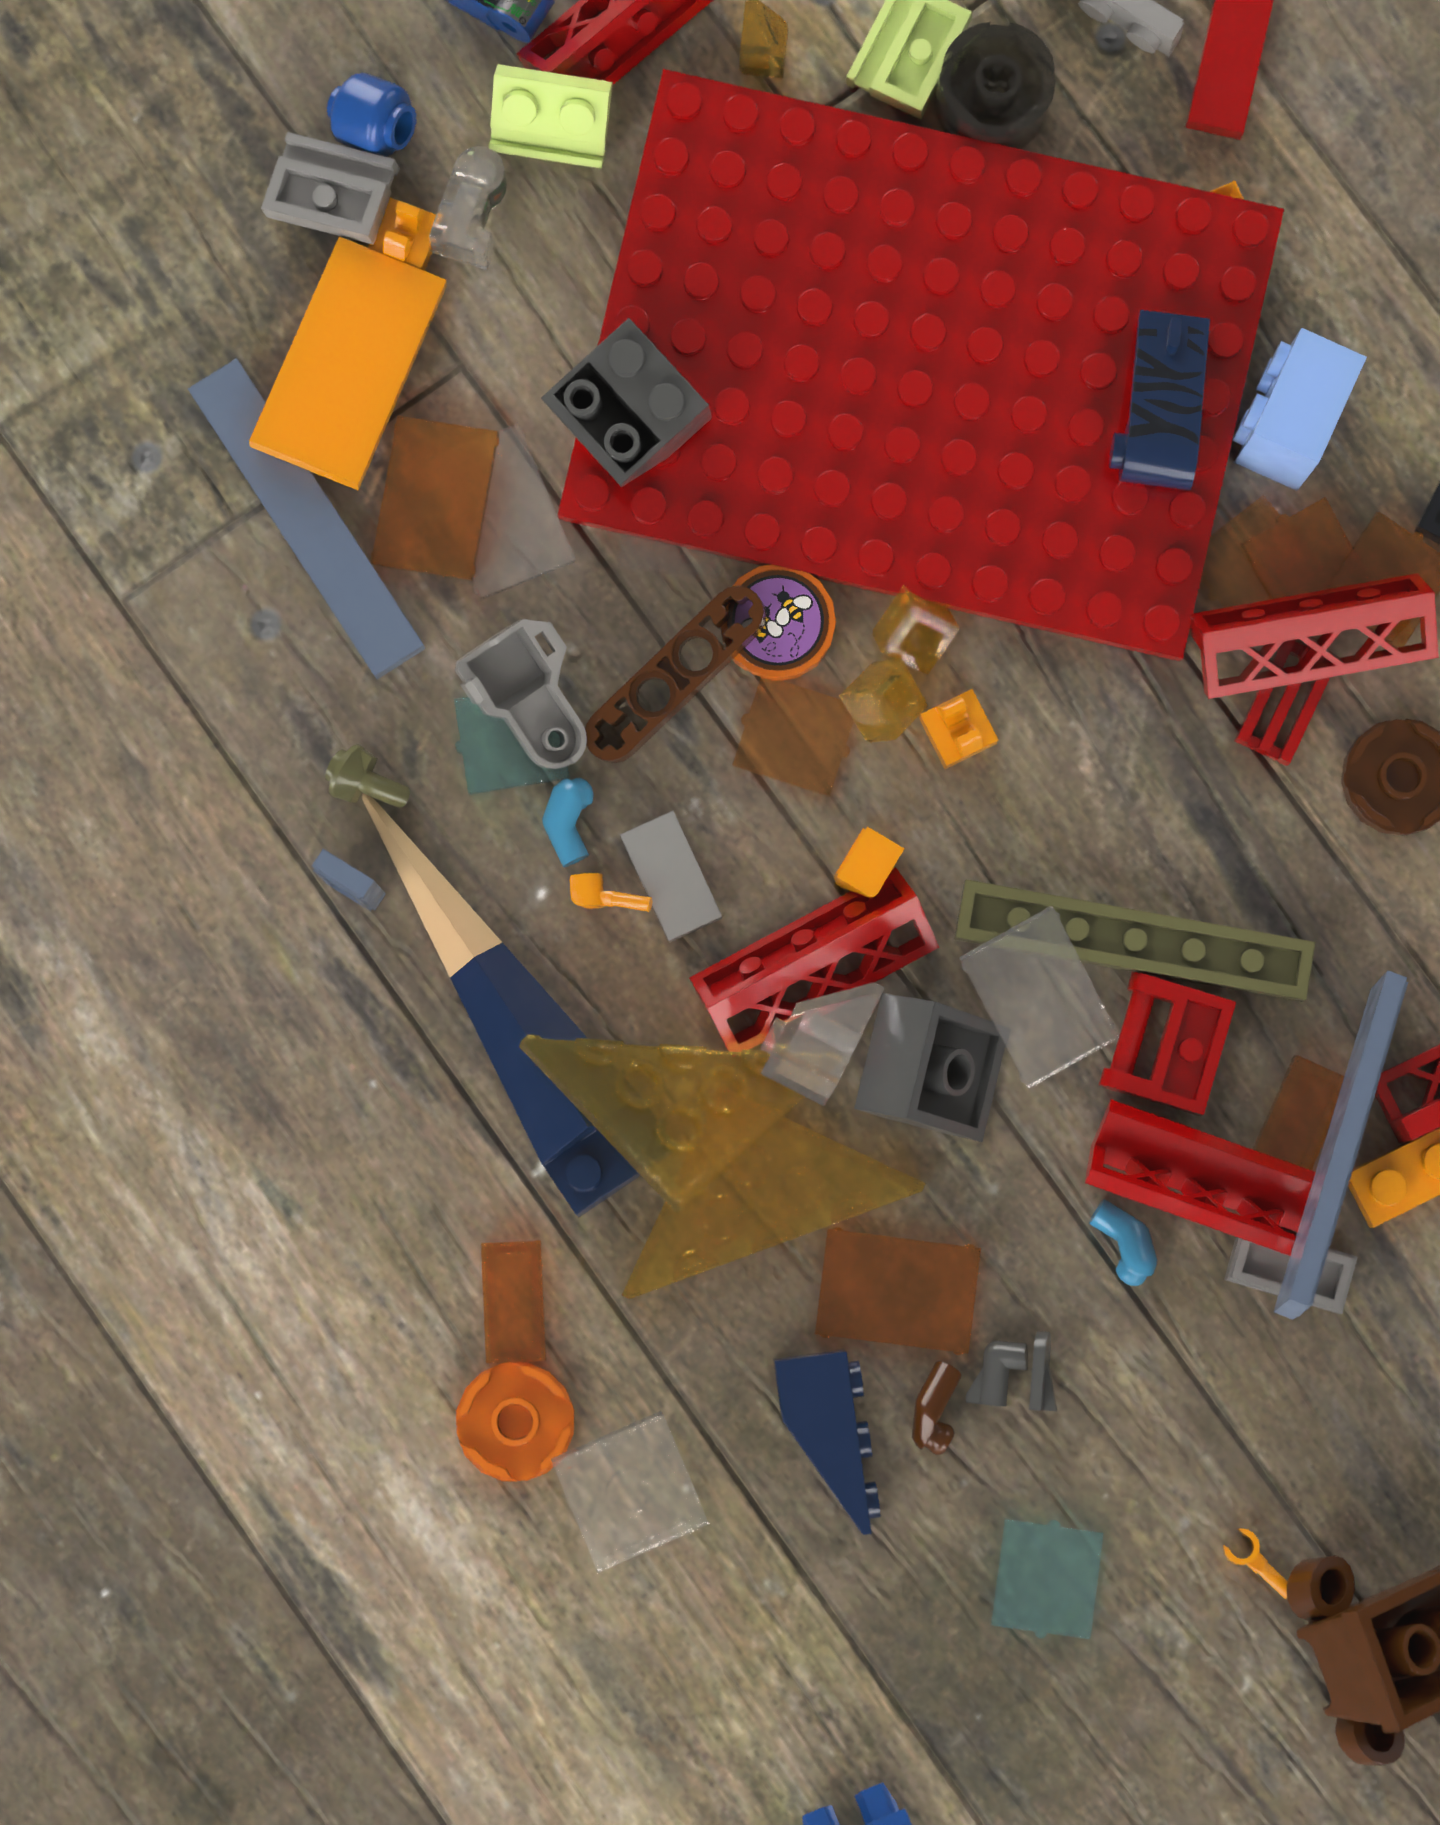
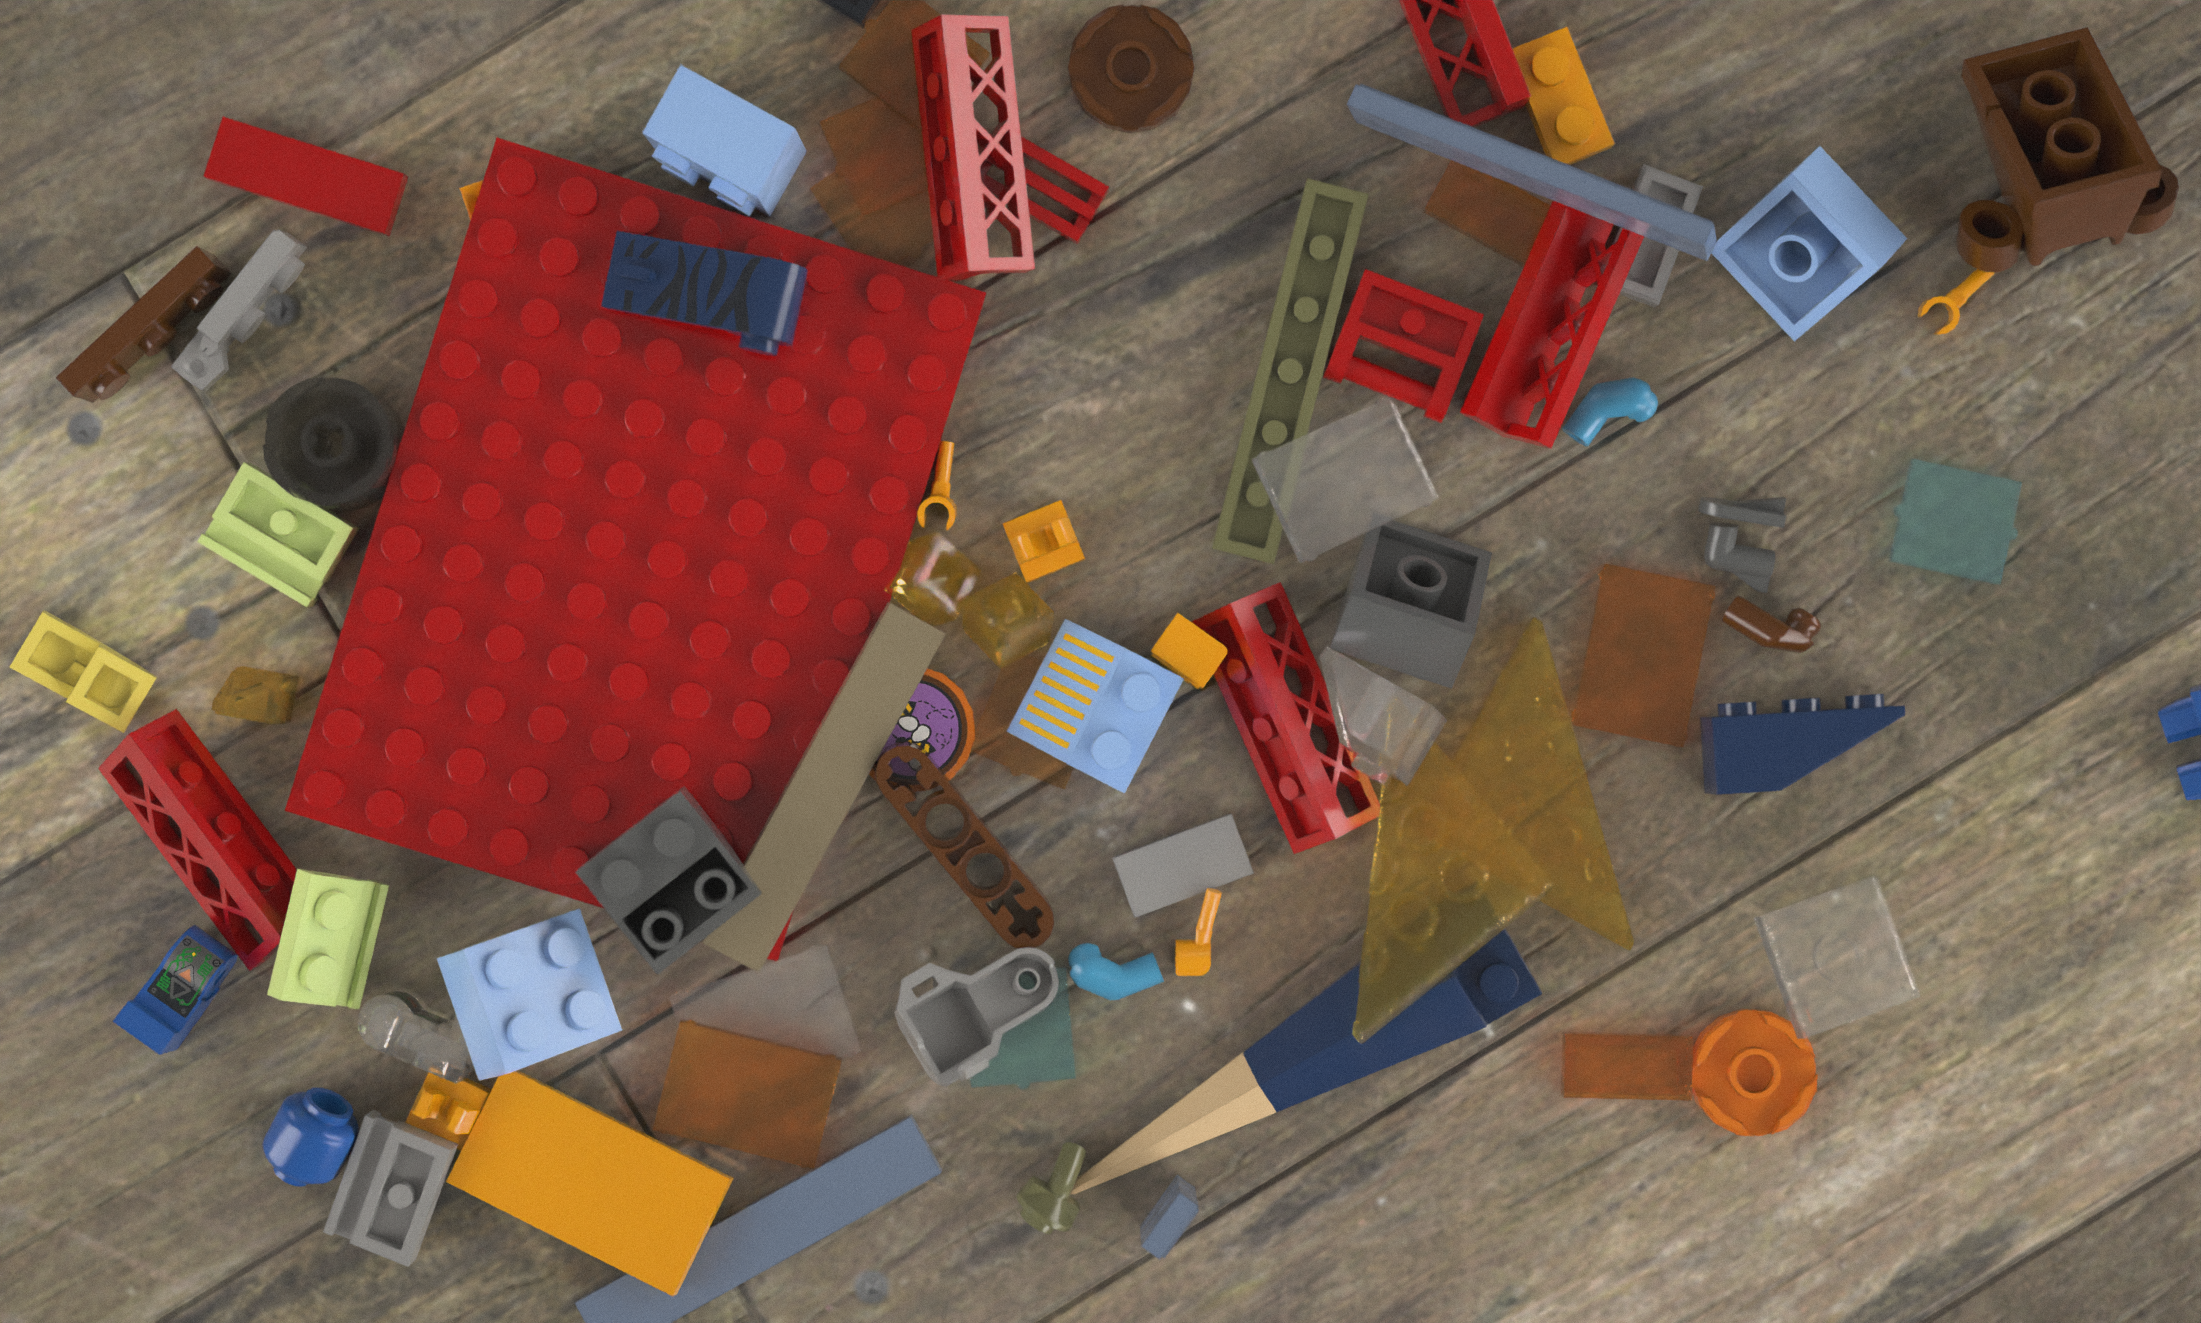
camera: 80 degrees left, 5 degrees up
none -> light blue brick [437,908,622,1081]
none -> dark tan tile [701,602,946,973]
none -> light orange hand [917,441,957,531]
none -> light blue slope [1007,619,1184,794]
none -> light blue slope [1711,146,1907,342]

